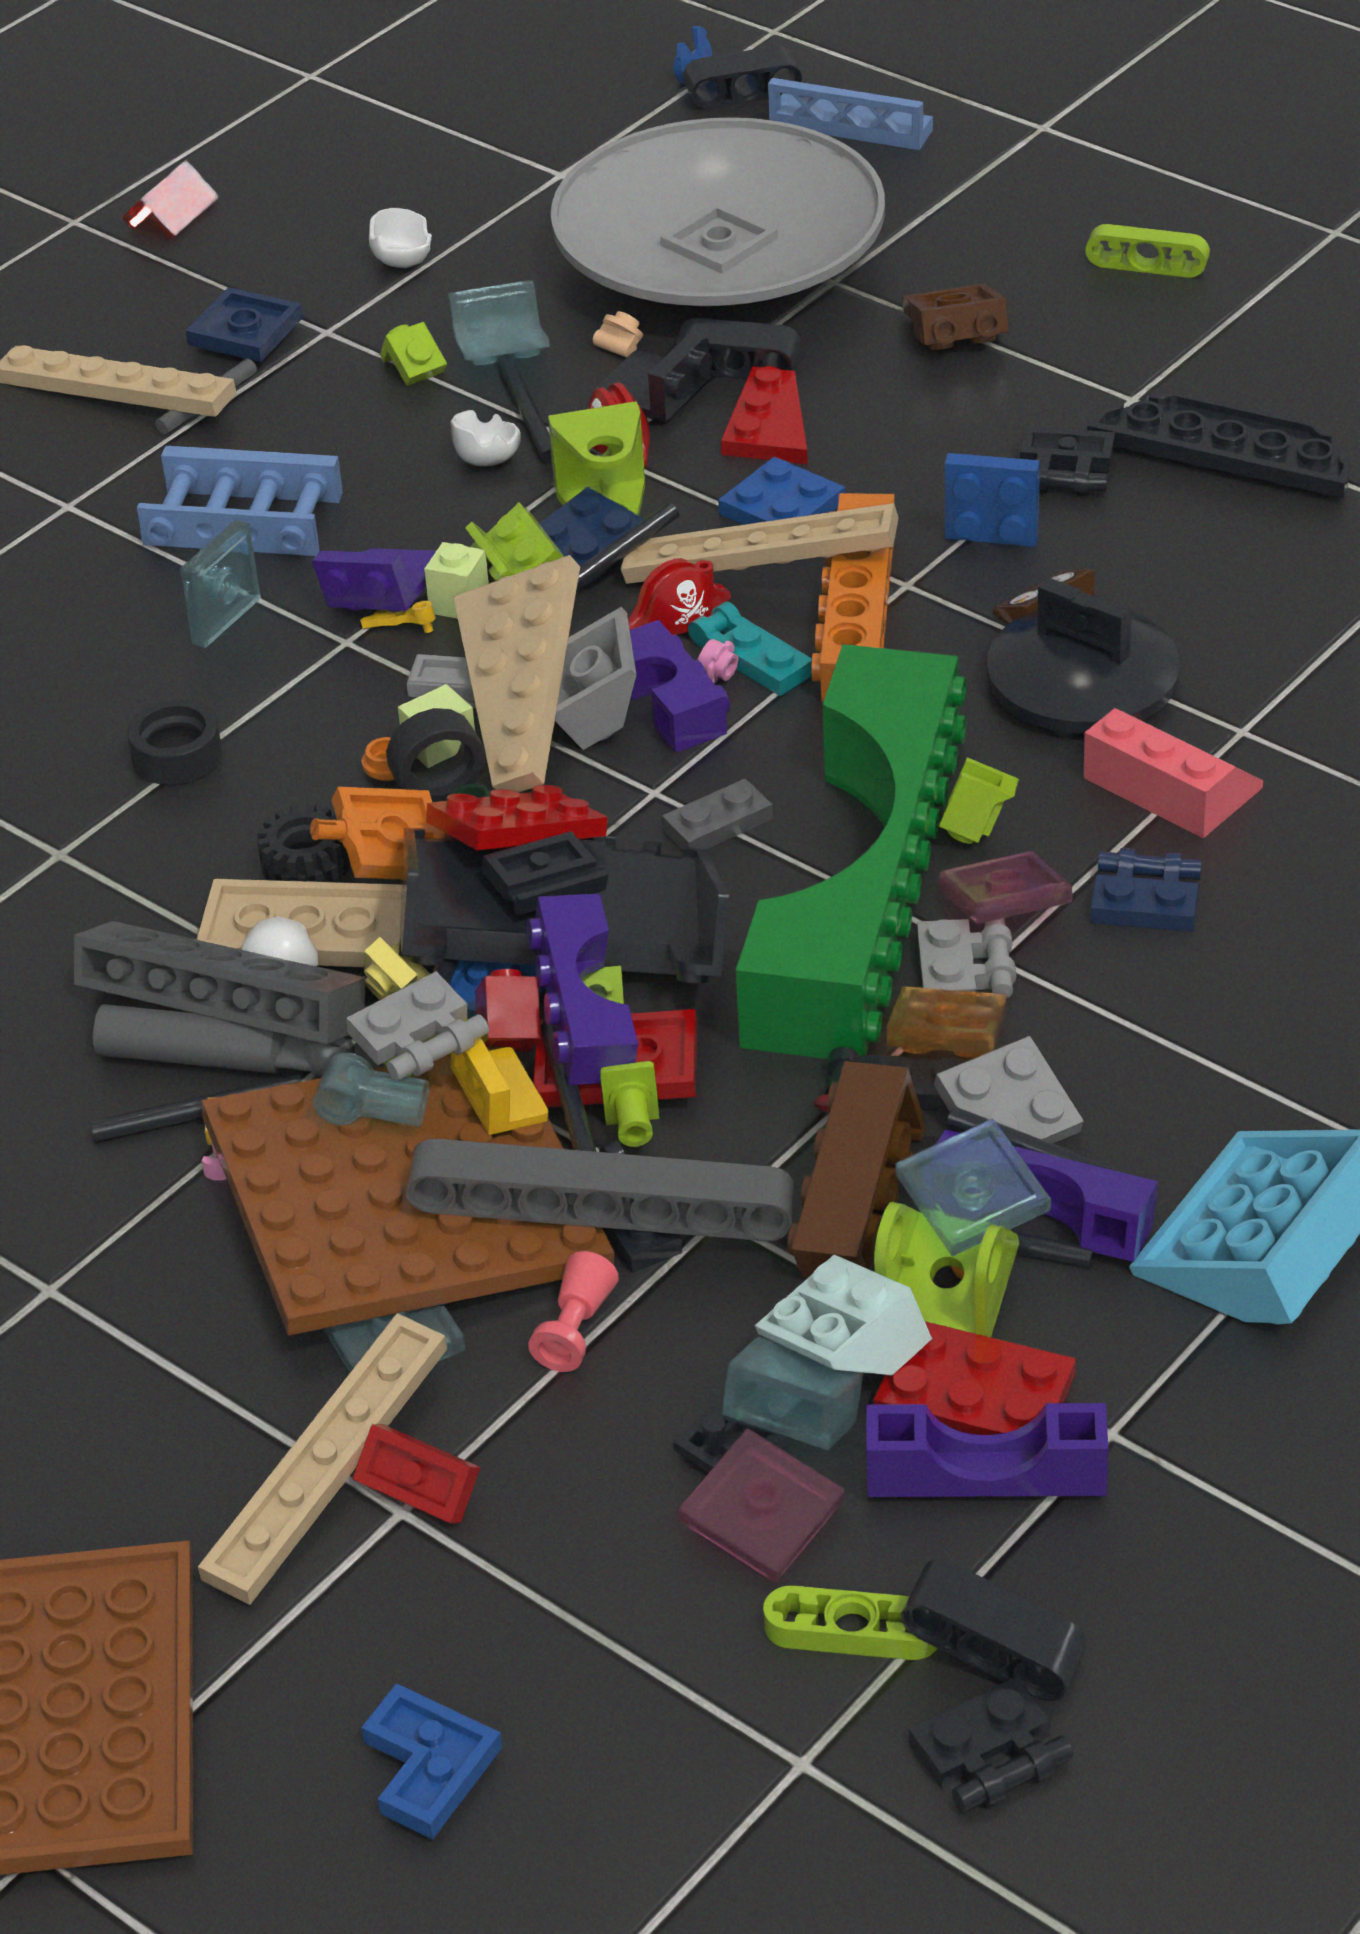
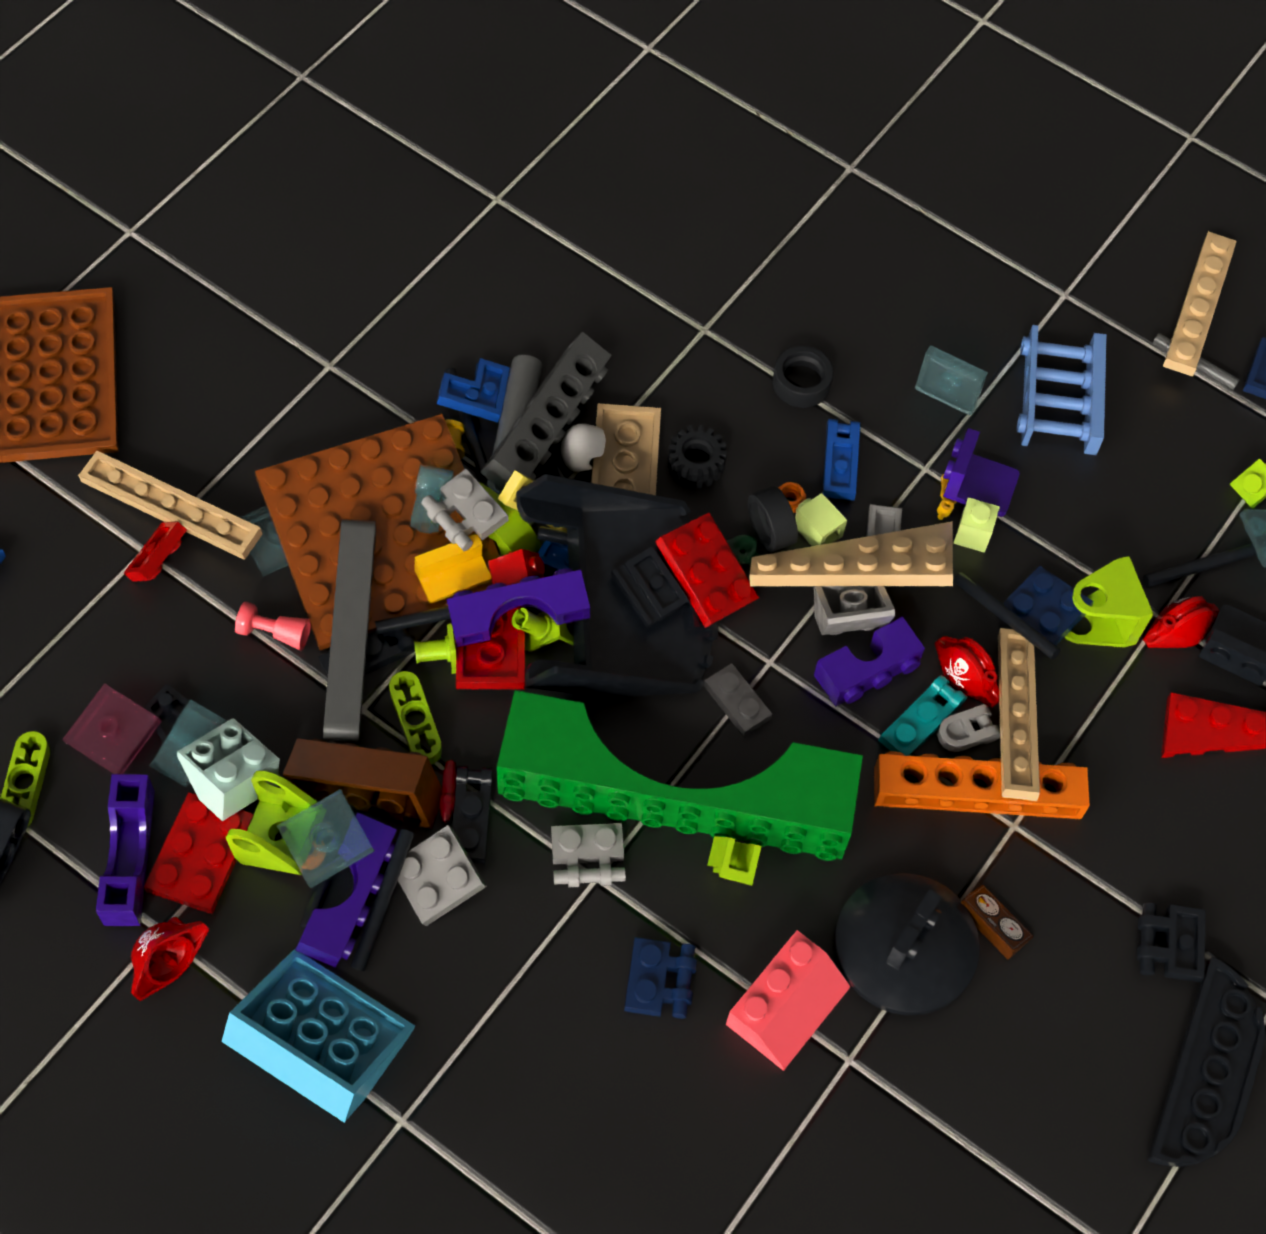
camera: 80 degrees right, 20 degrees up
orange plate [310,787,445,879] -> none
white hair [450,410,521,467] -> none
lime bracket [465,502,564,581] -> none
bright pink plate [698,639,739,684] -> none
blue plate [718,457,845,525] -> none
clear orange plate [887,986,1007,1058] -> none
clear pink plate [939,851,1073,924] -> none
blue plate [945,453,1040,547] -> none
none -> red hat [131,917,209,1001]
none -> lime beam [389,671,442,765]
none -> blue plate [437,358,510,423]
none -> blue plate [822,419,860,500]
none -> light grey plate [937,704,1000,752]

